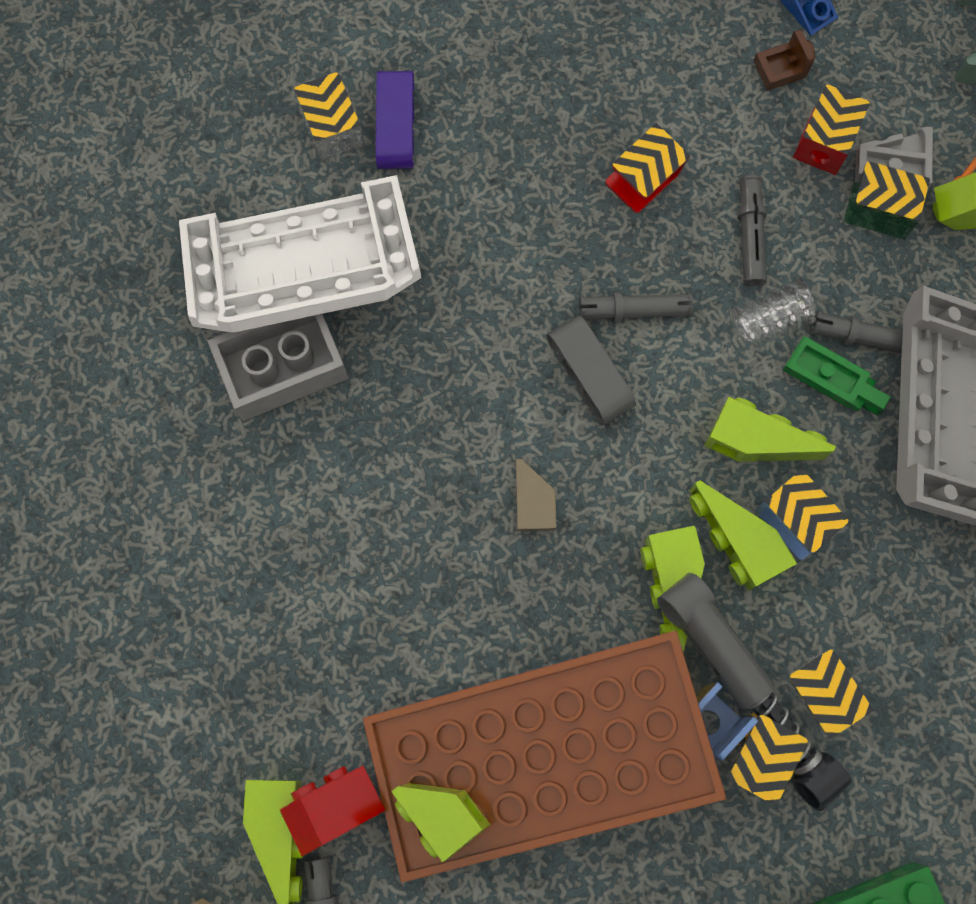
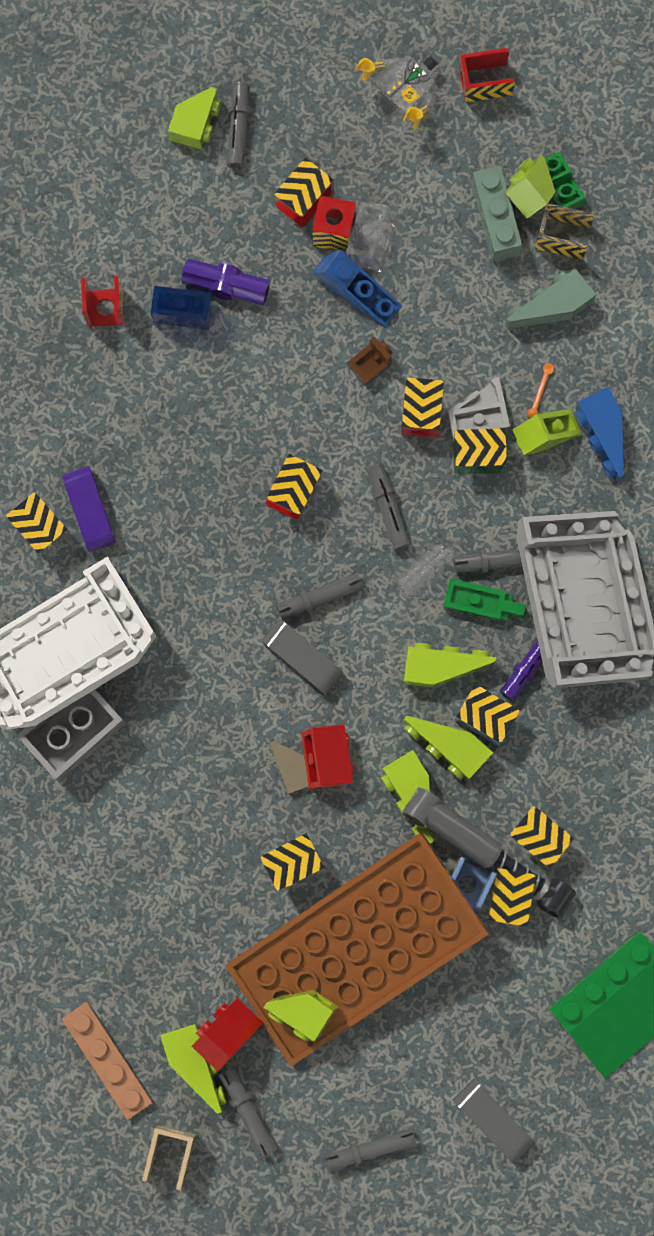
camera: 15 degrees left, 5 degrees up
none -> nougat plate [62,1002,153,1120]
none -> piece [261,833,324,892]
none -> red brick [301,724,354,790]
none -> dark purple pin [499,640,542,702]

